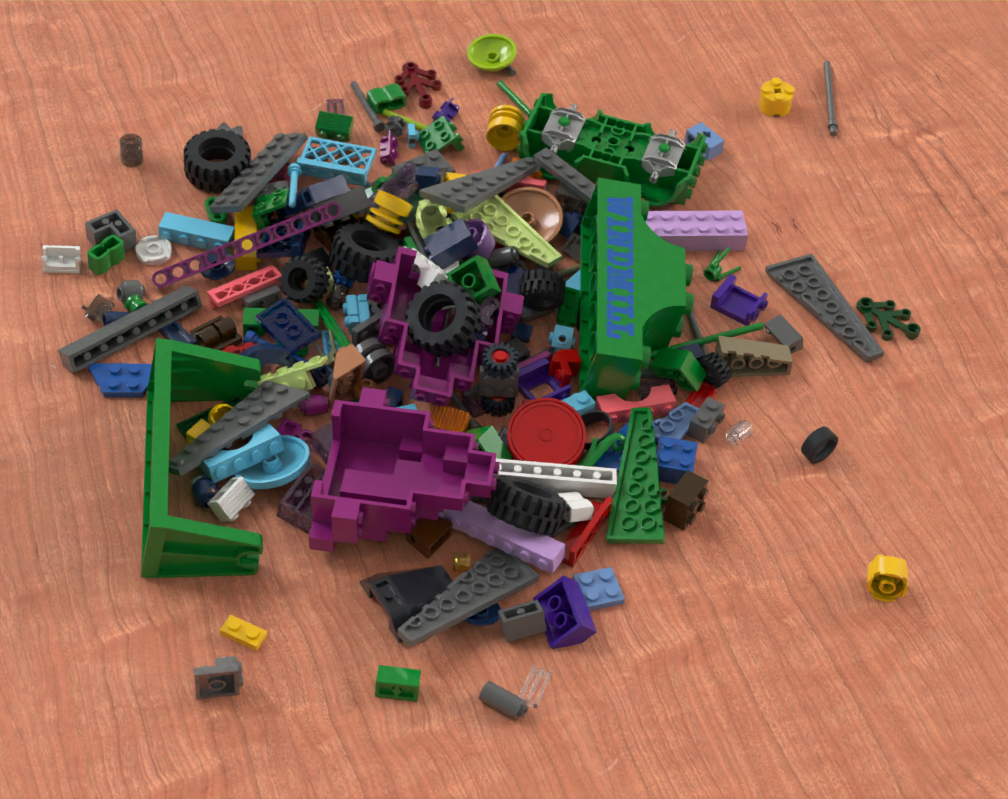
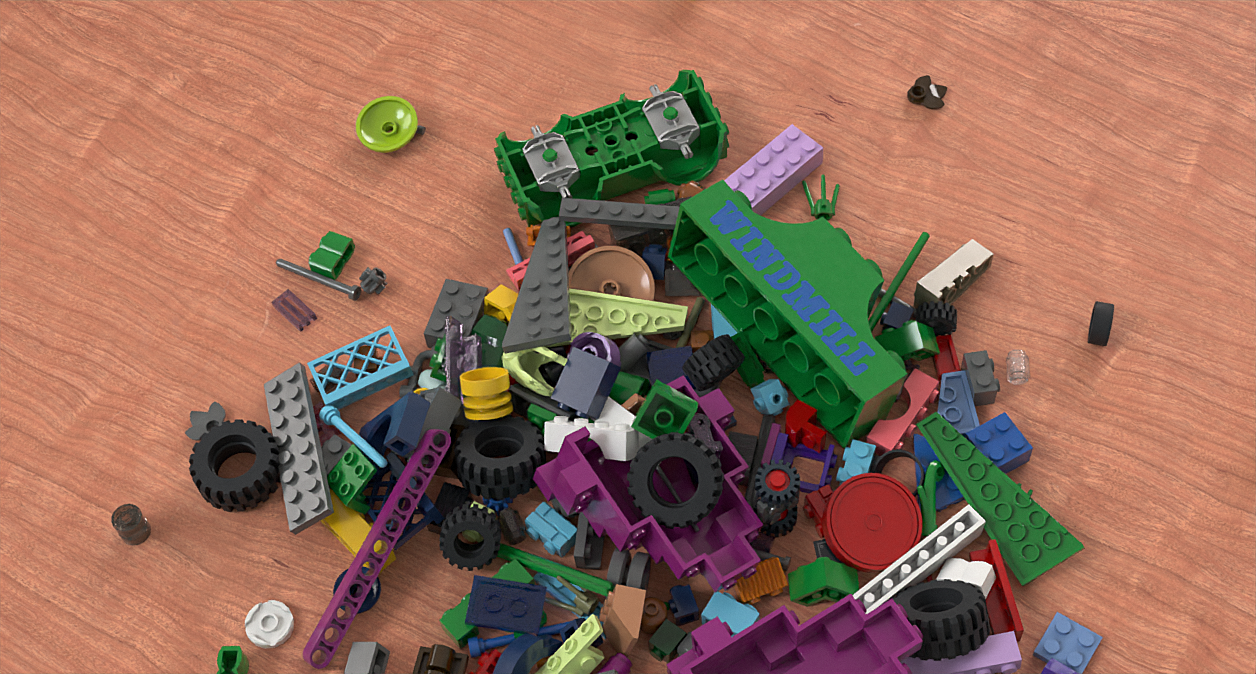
camera: 30 degrees left, 10 degrees up
dark grey brick [85,209,137,251] -> none
medium azure brick [158,212,235,253] -> none
green plate [204,197,227,224] -> none
coral fence [207,265,282,310] -> none
dark grey hinge [240,284,283,310] -> none
green brick [315,110,354,142] -> none
magenta hinge [380,131,398,166] -> none
lime bar [382,109,427,131] -> none
dark red plant [394,62,442,109] -> none
medium azure plate [407,123,419,148] -> none
dark blue brick [415,166,444,190] -> none
green bracket [419,116,465,153] -> none
dark purple hinge [432,98,459,123] -> none
yellow wheel [486,105,525,151] -> none
green bar [497,80,531,116] -> none
dark brown brick [663,470,709,531] -> none
medium blue brick [684,122,725,161] -> none
dark purple panel [710,274,768,326] -> none
dark grey hinge [764,314,803,354] -> none
dark grey wing [765,254,884,362] -> none
dark green plant [856,297,921,341] -> none
none -> dark brown plate [907,75,947,109]

